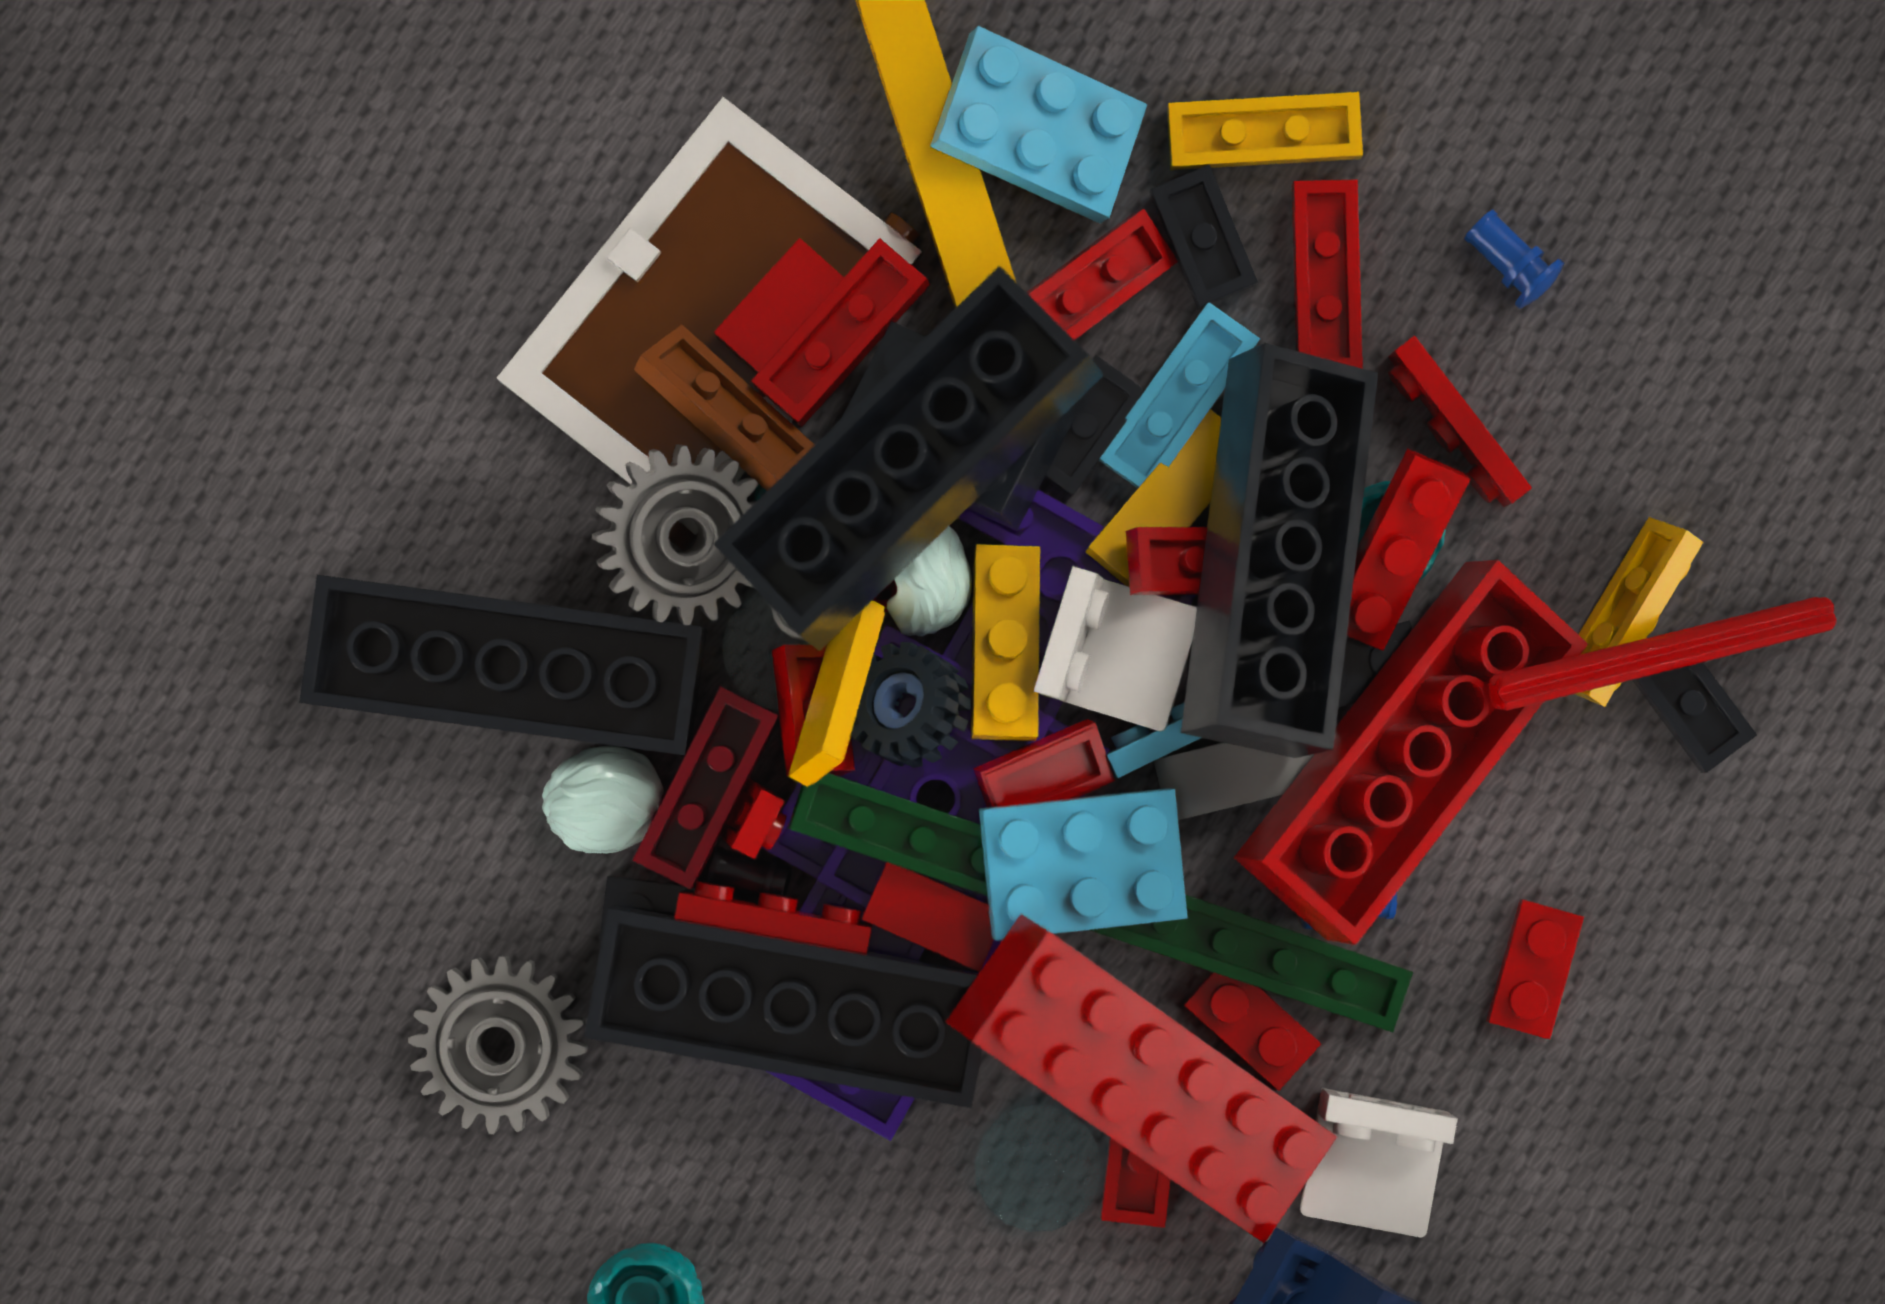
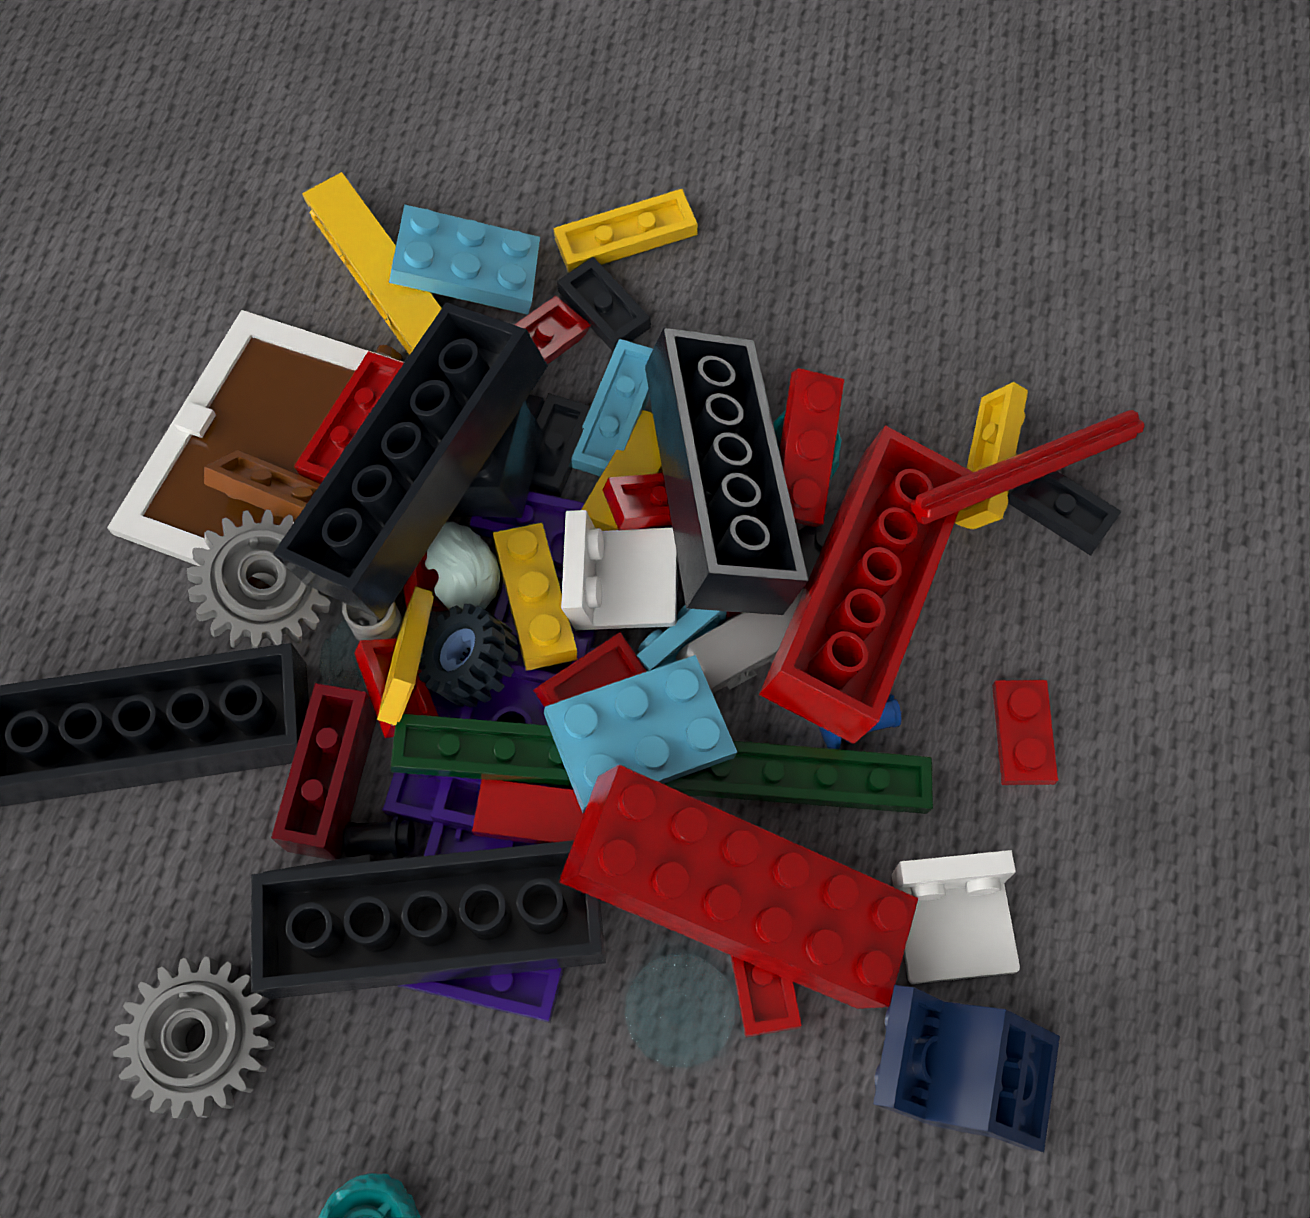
camera: 10 degrees left, 20 degrees down
light aqua hair [542,745,664,854] -> none
red plate [674,881,873,954] -> none
red tile [714,238,844,373] -> none
red plate [721,779,787,859] -> none
red plate [1183,972,1321,1091] -> none
red plate [1292,179,1363,369] -> none
red plate [1388,335,1532,507] -> none
blue pin [1464,209,1565,309] -> none

